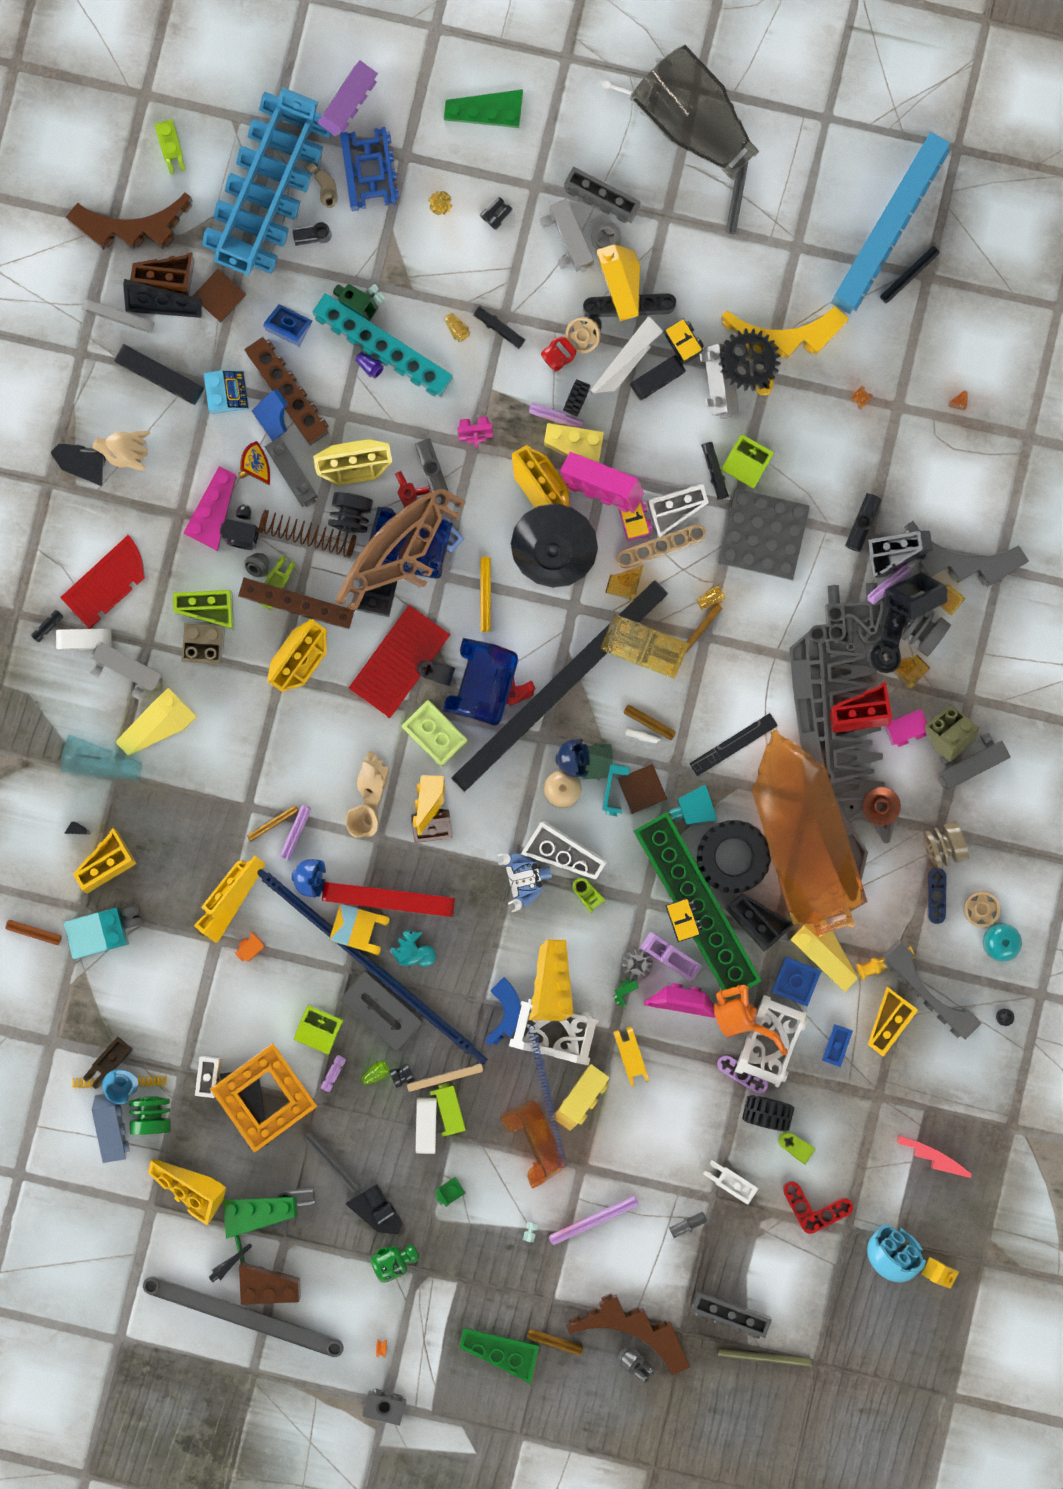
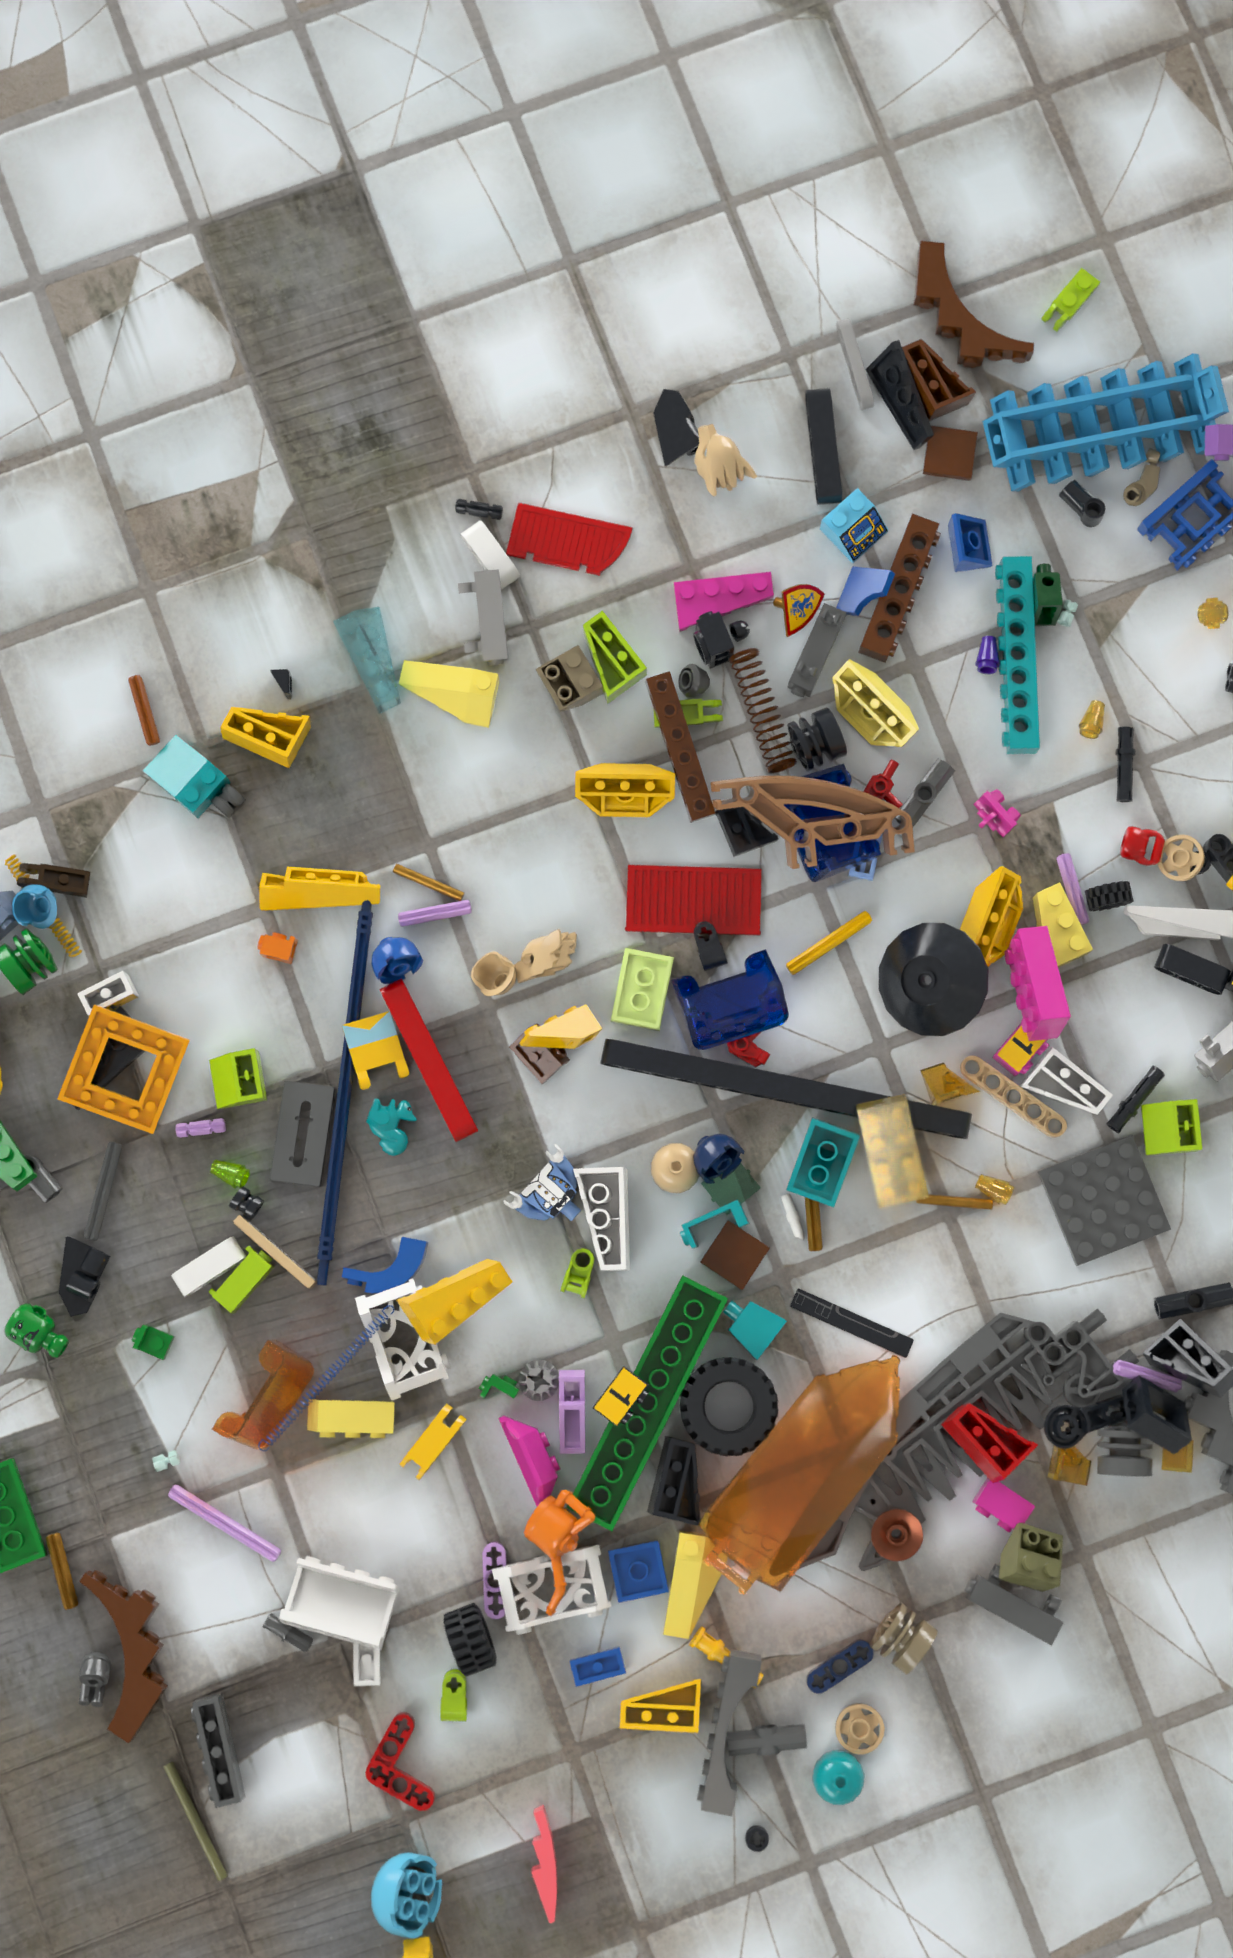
camera: 55 degrees right, 5 degrees down
none -> white panel [279,1556,399,1650]
none -> dark grey piece [727,1724,807,1756]
none -> teal slope [786,1117,860,1208]

